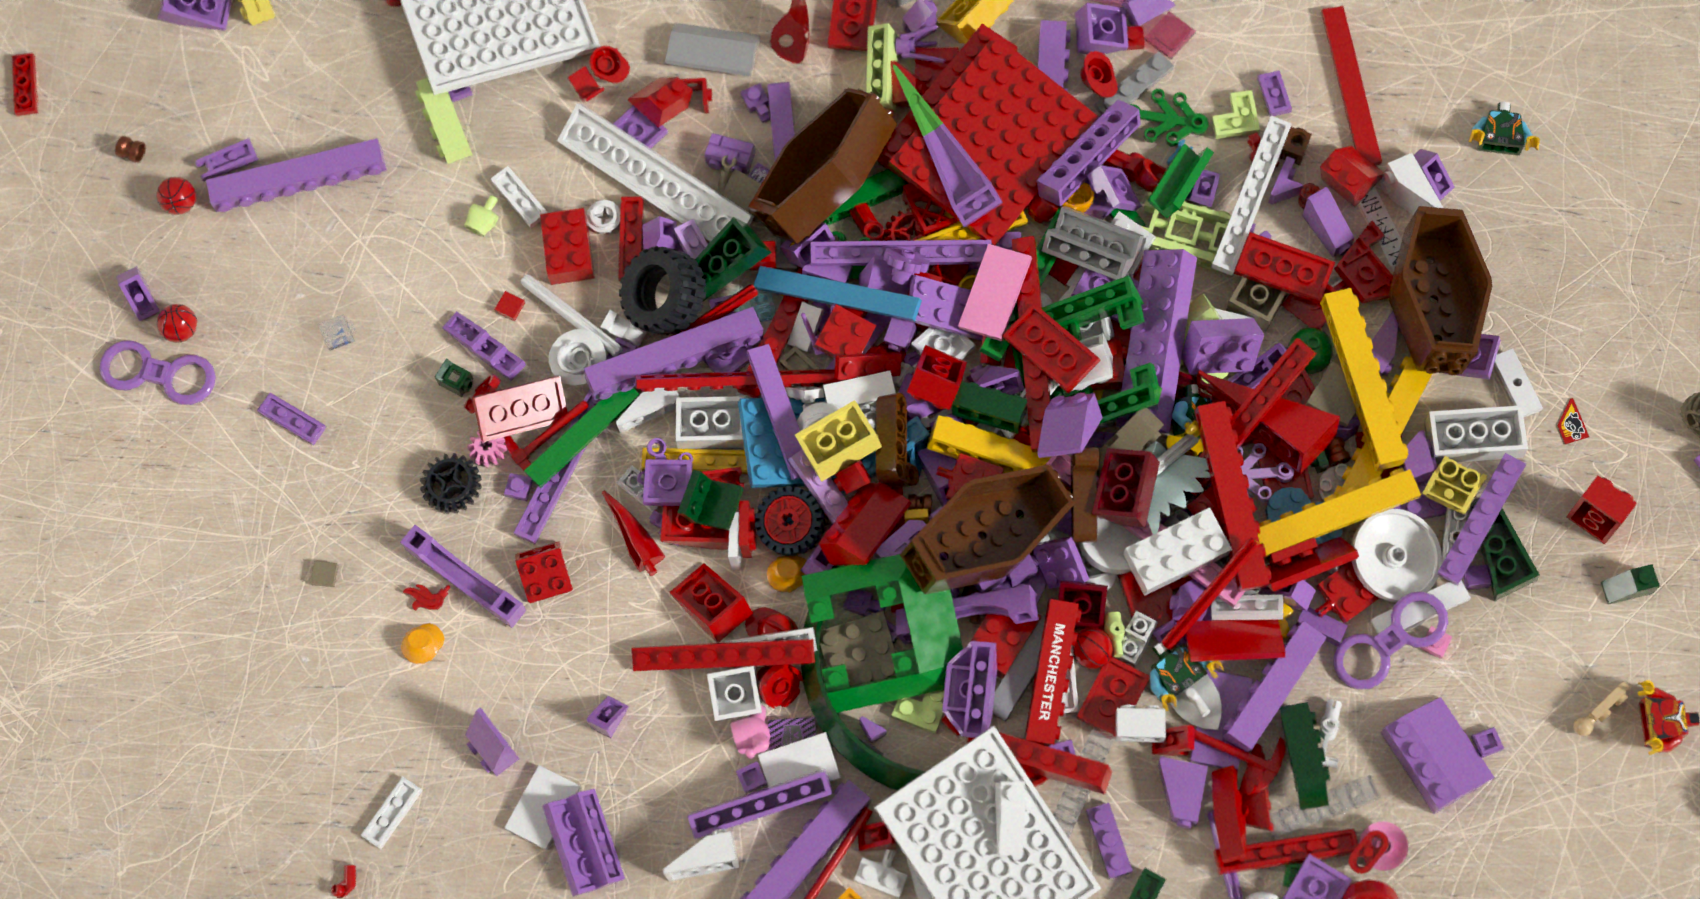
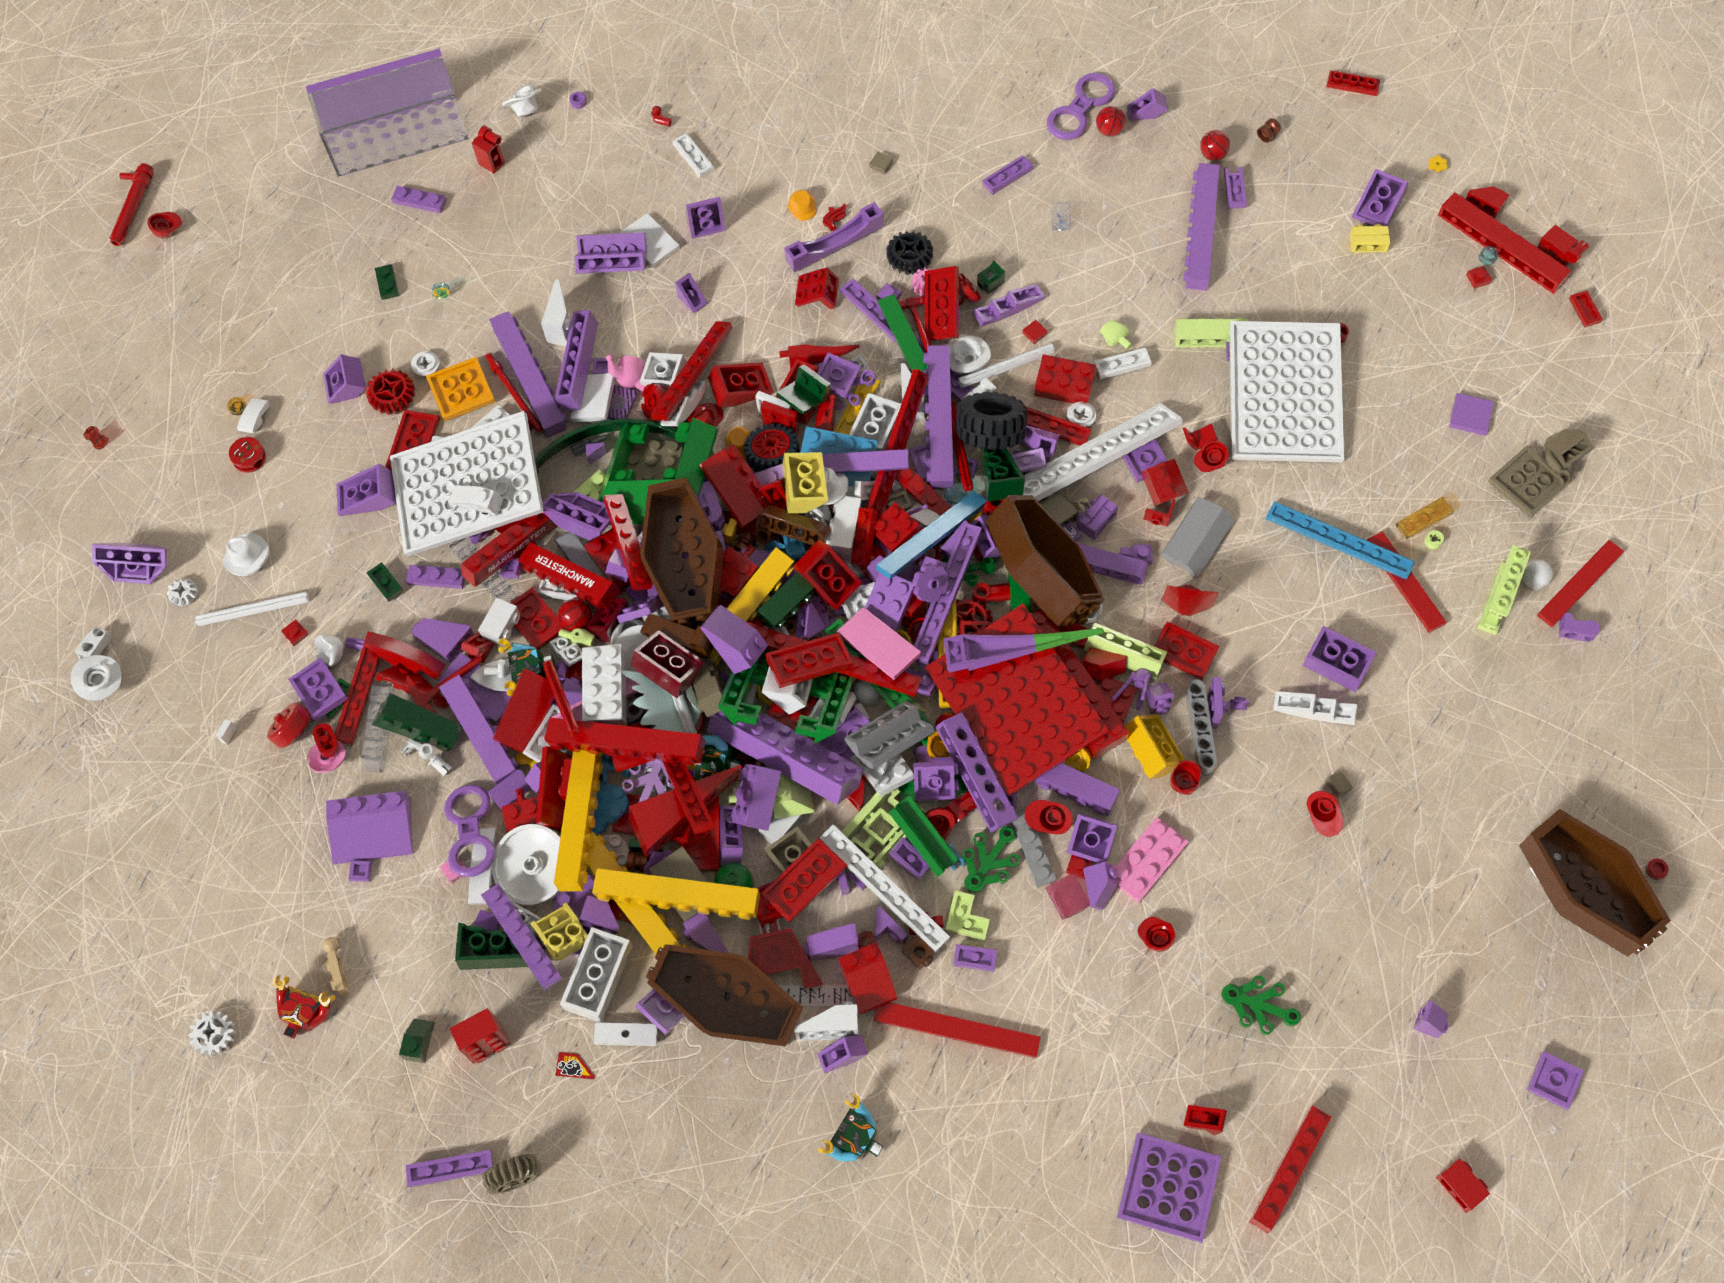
camera: 110 degrees right, 5 degrees down
none -> red plate [603,494,653,591]

